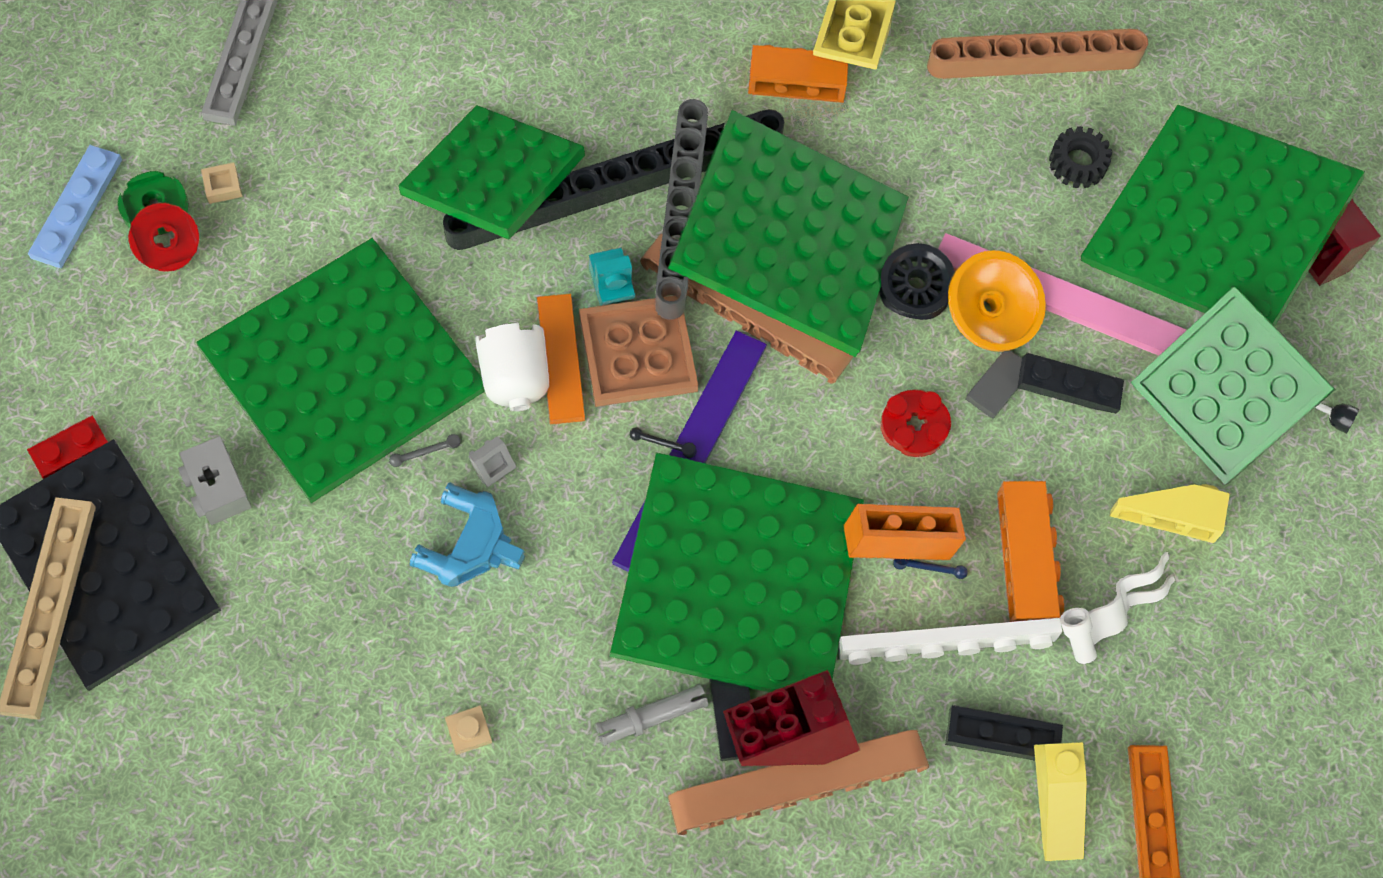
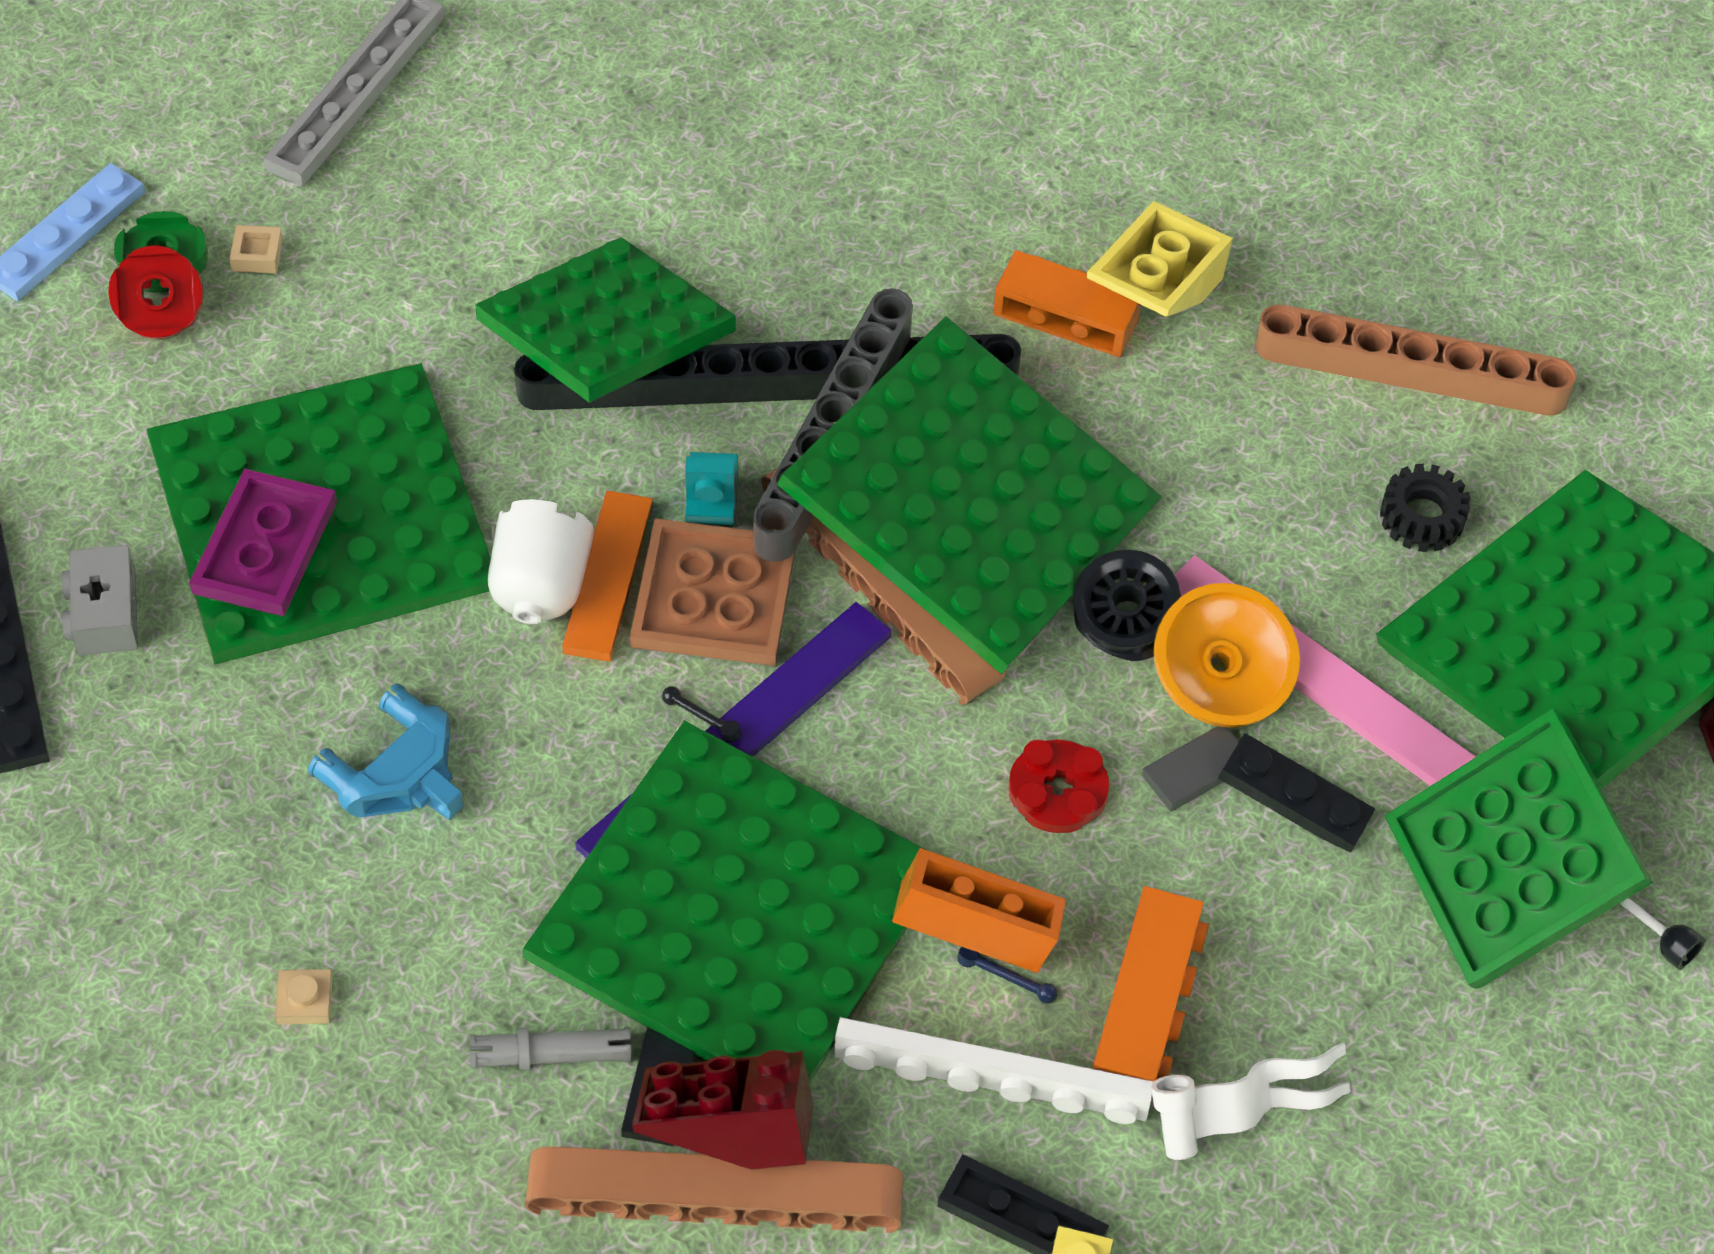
camera: 20 degrees right, 10 degrees down
dark grey hinge [389,434,461,467] -> none
light grey tile [468,437,516,487] -> none
light yellow slope [1110,484,1230,543] -> none
none -> magenta plate [189,469,337,616]

